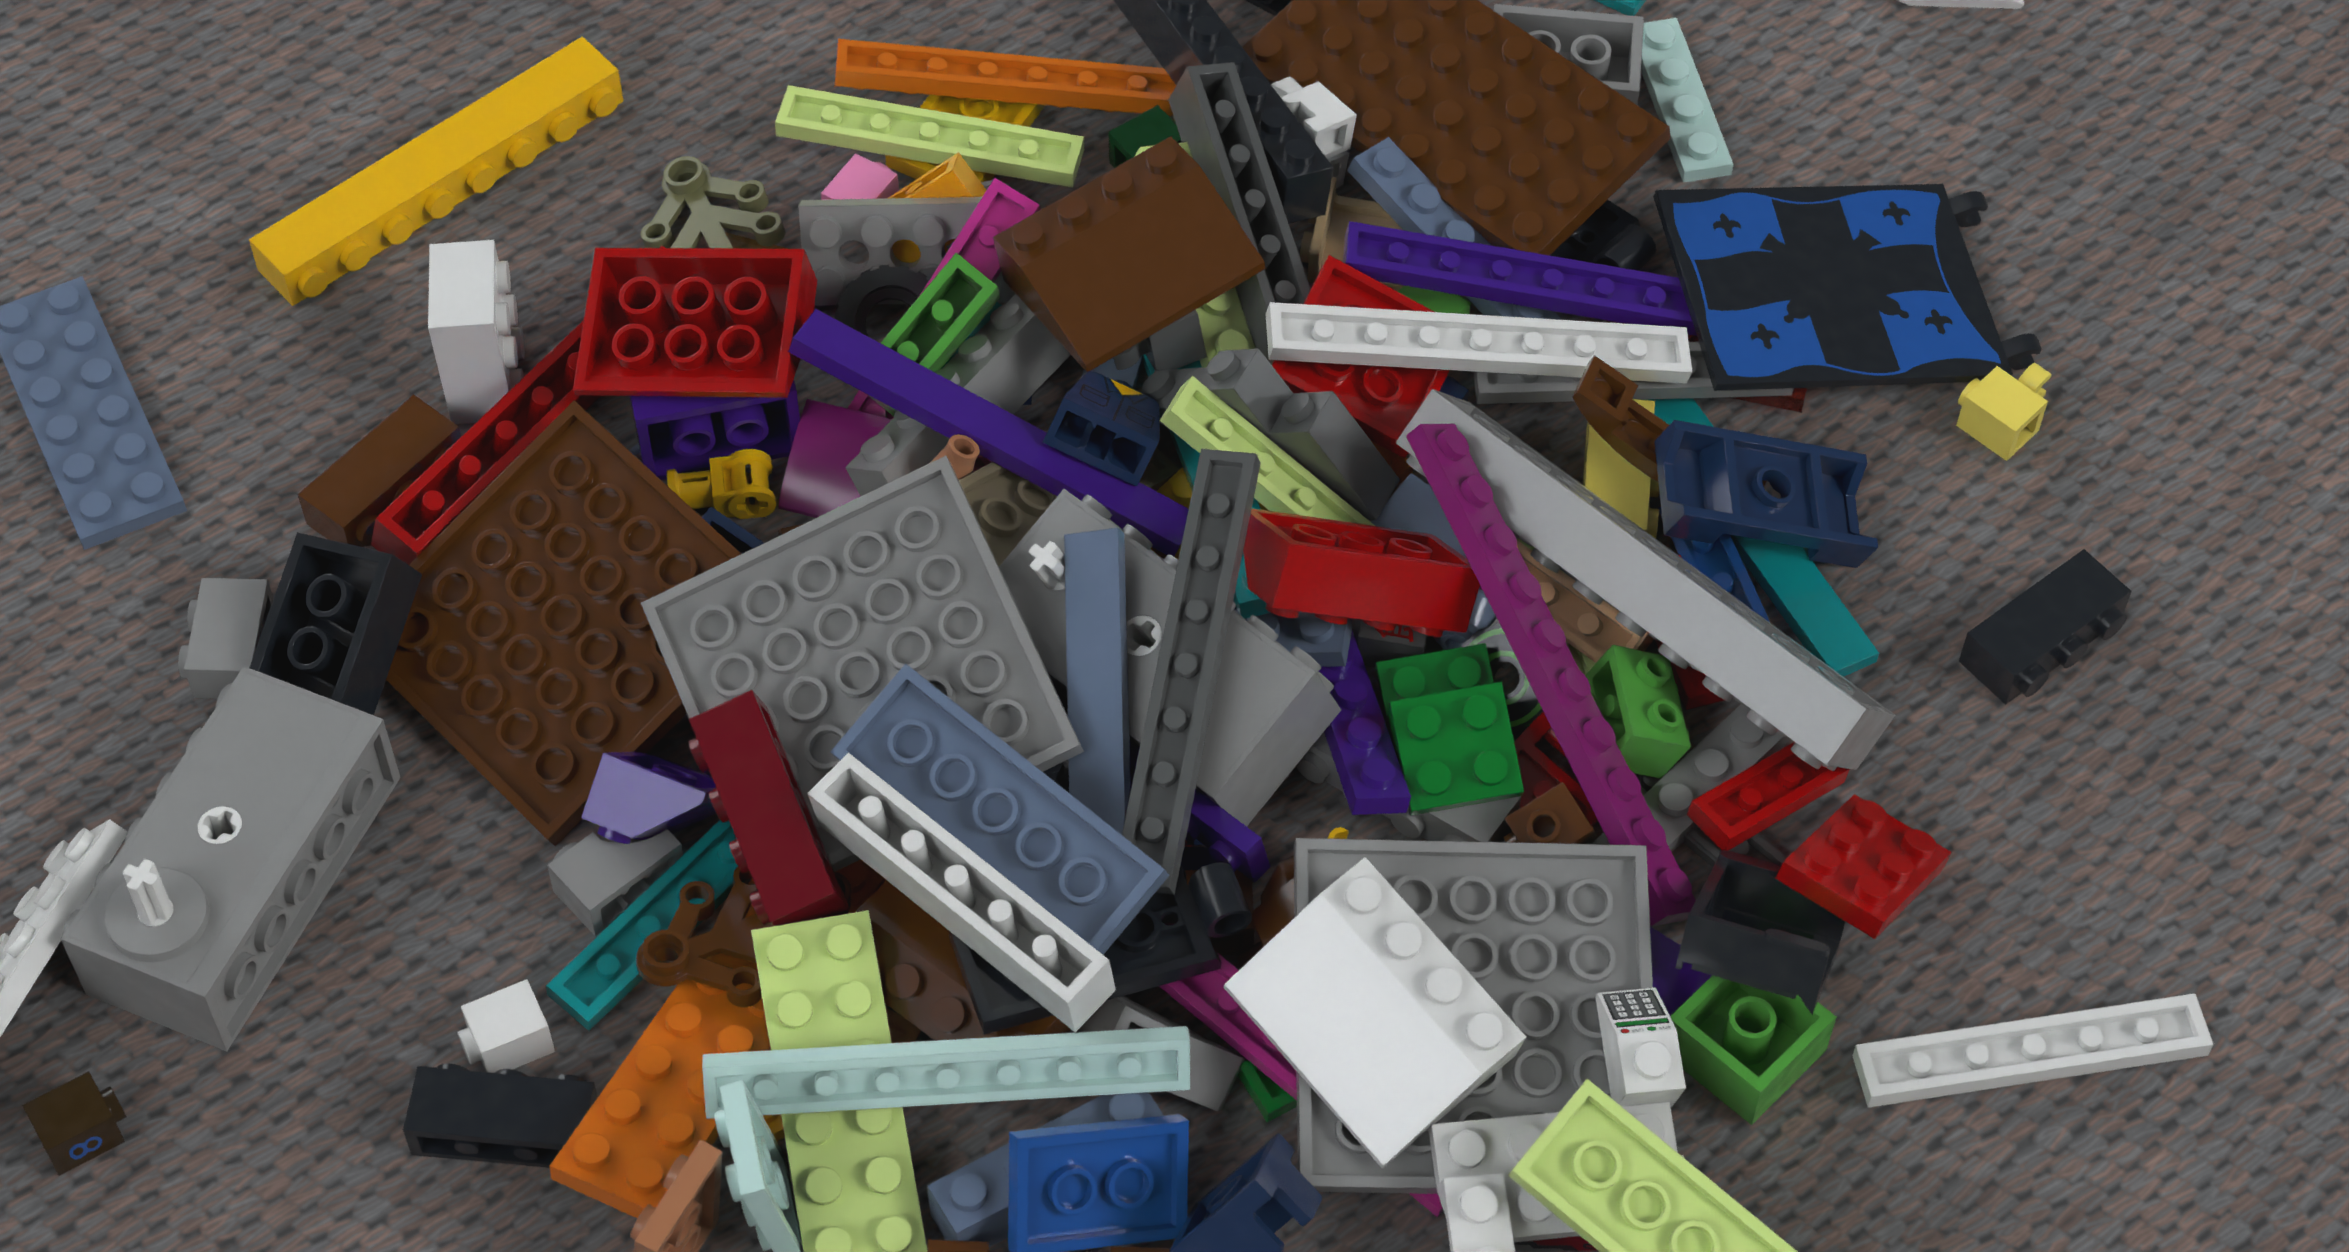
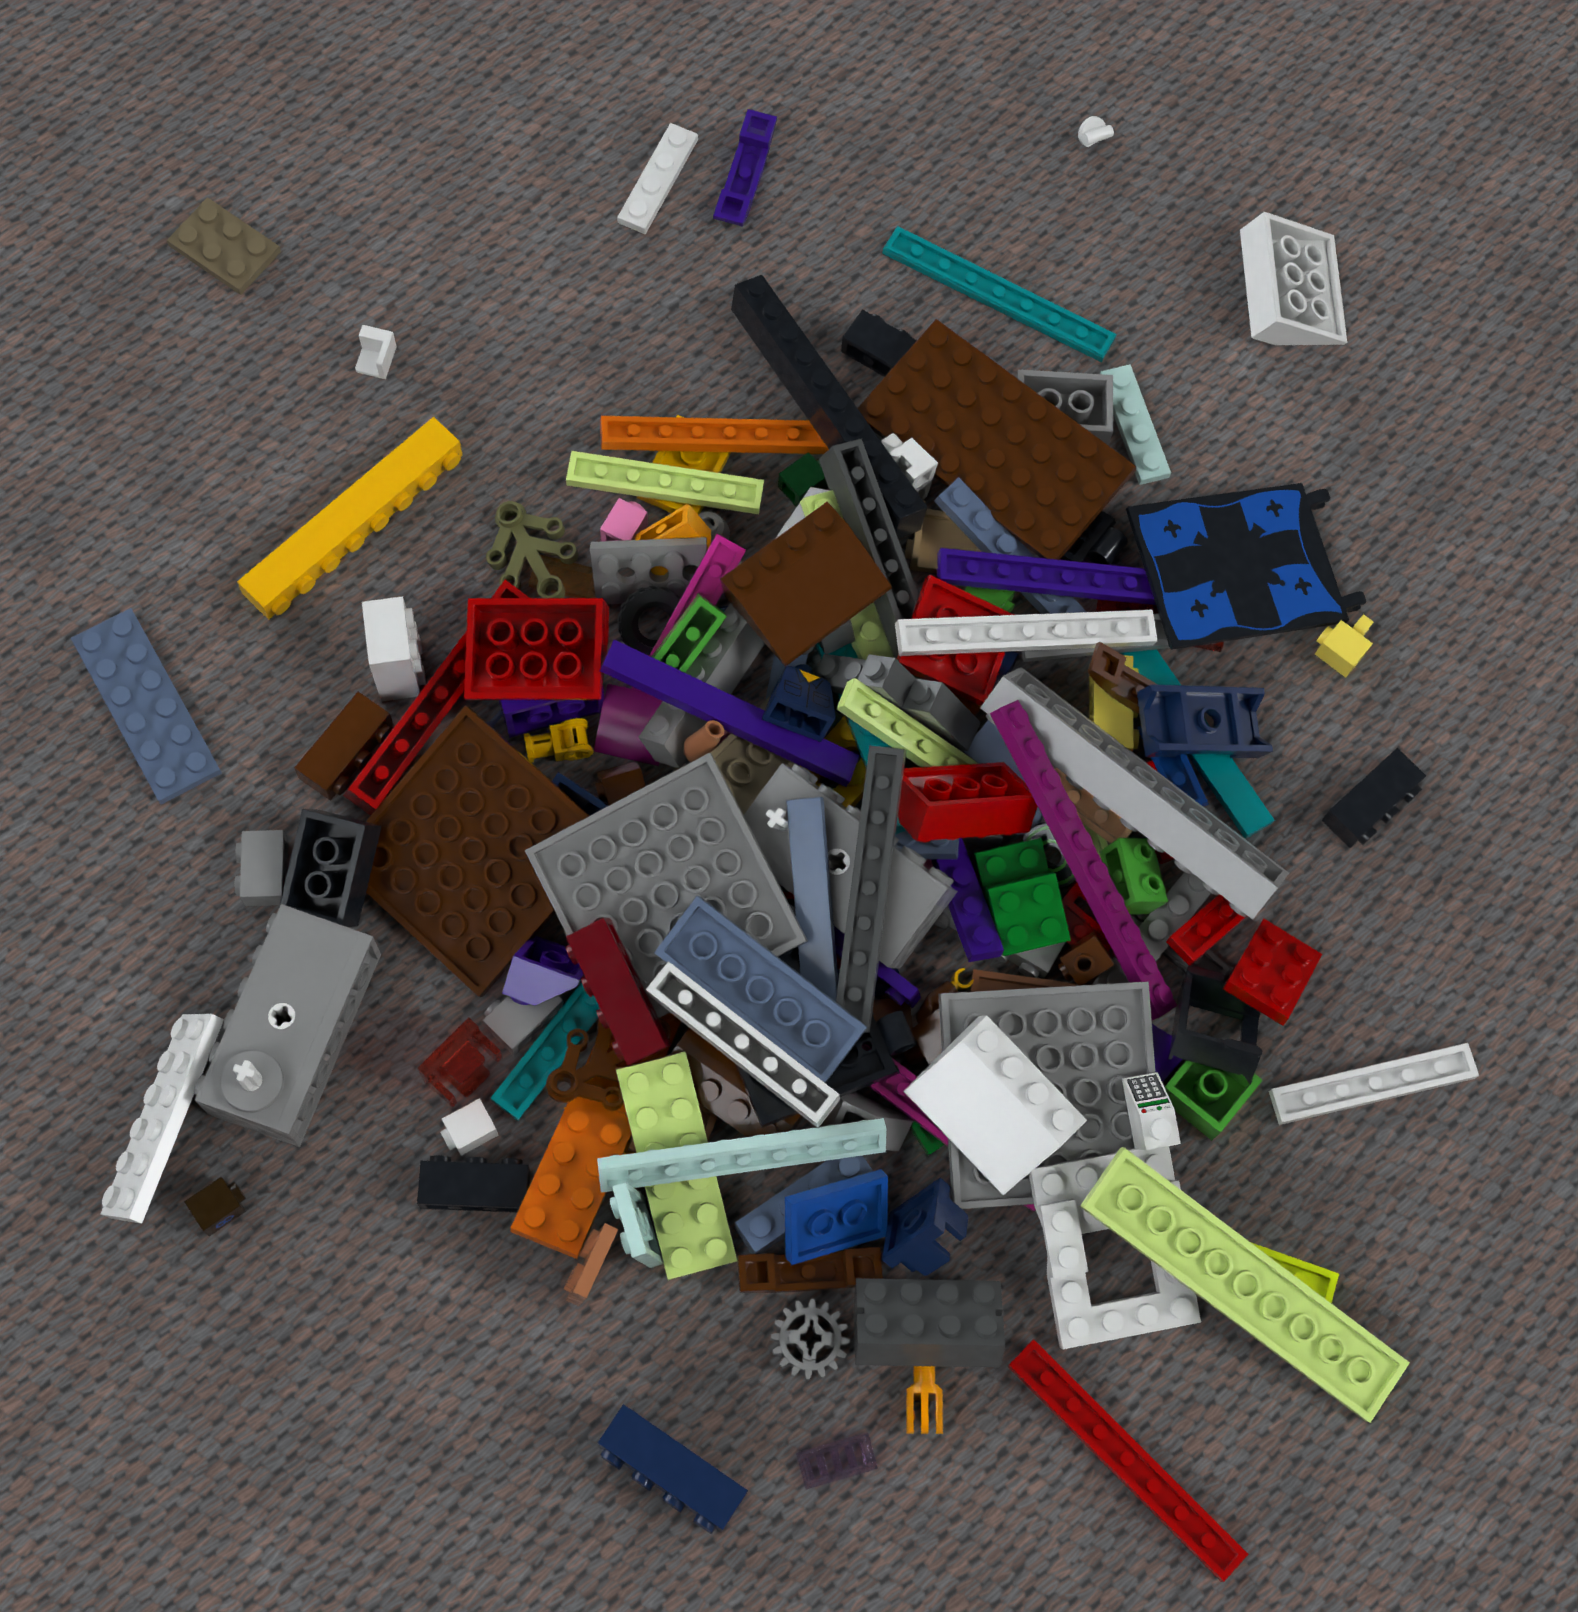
camera: 10 degrees left, 15 degrees up
none -> clear red panel [417,1017,503,1108]

